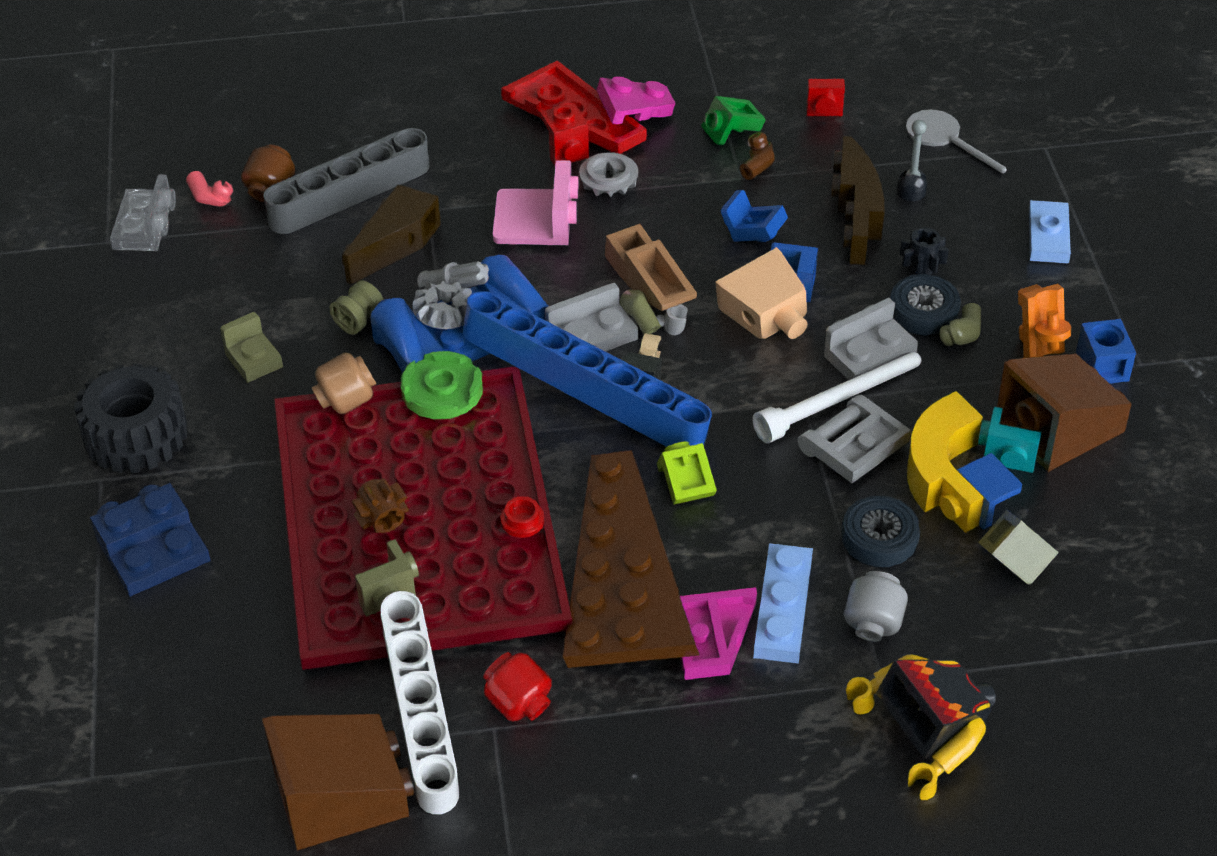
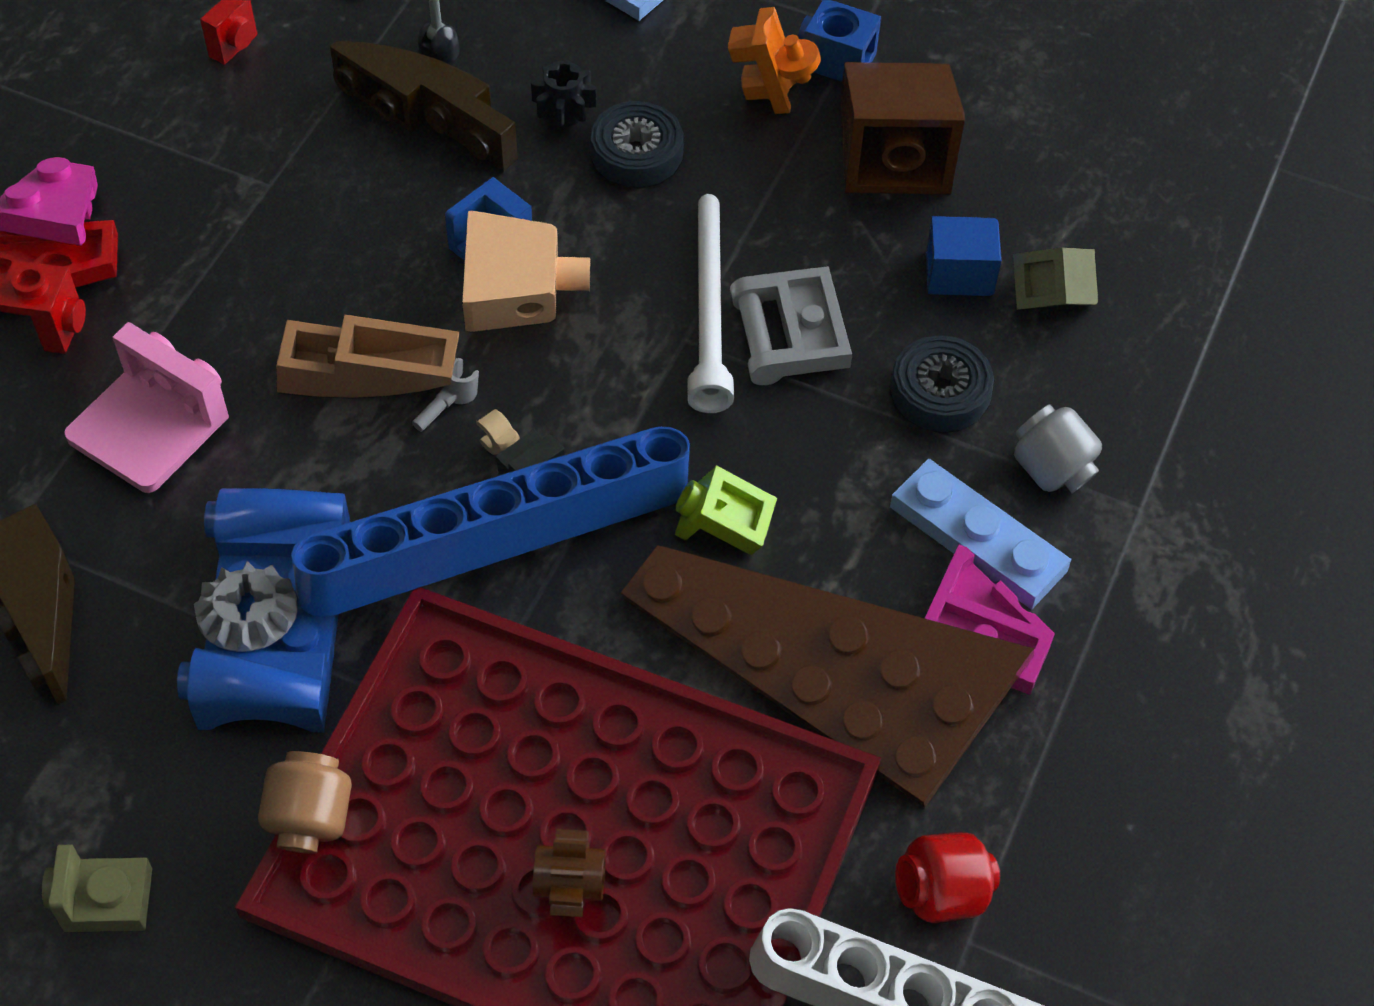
camera: 60 degrees left, 10 degrees up
olive wheel [329,280,384,335] -> none
olive bracket [355,539,419,617] -> none
bright green tile [401,351,483,420] -> none
light grey axle [417,261,489,288] -> none
red plate [500,496,544,538] -> none
light grey bracket [545,283,638,352] -> none
light grey gear [579,153,638,197] -> none
olive arm [620,289,661,335] -> none
green bracket [702,96,766,145] -> none
blue bracket [721,190,788,242] -> none
reddish brown arm [740,132,775,180] -> none
light grey bracket [824,298,918,380] -> none
torso [846,654,996,800] -> none
yellow arch [907,391,984,533] -> none
olive arm [939,303,981,347] -> none
teal bracket [978,406,1041,473] -> none

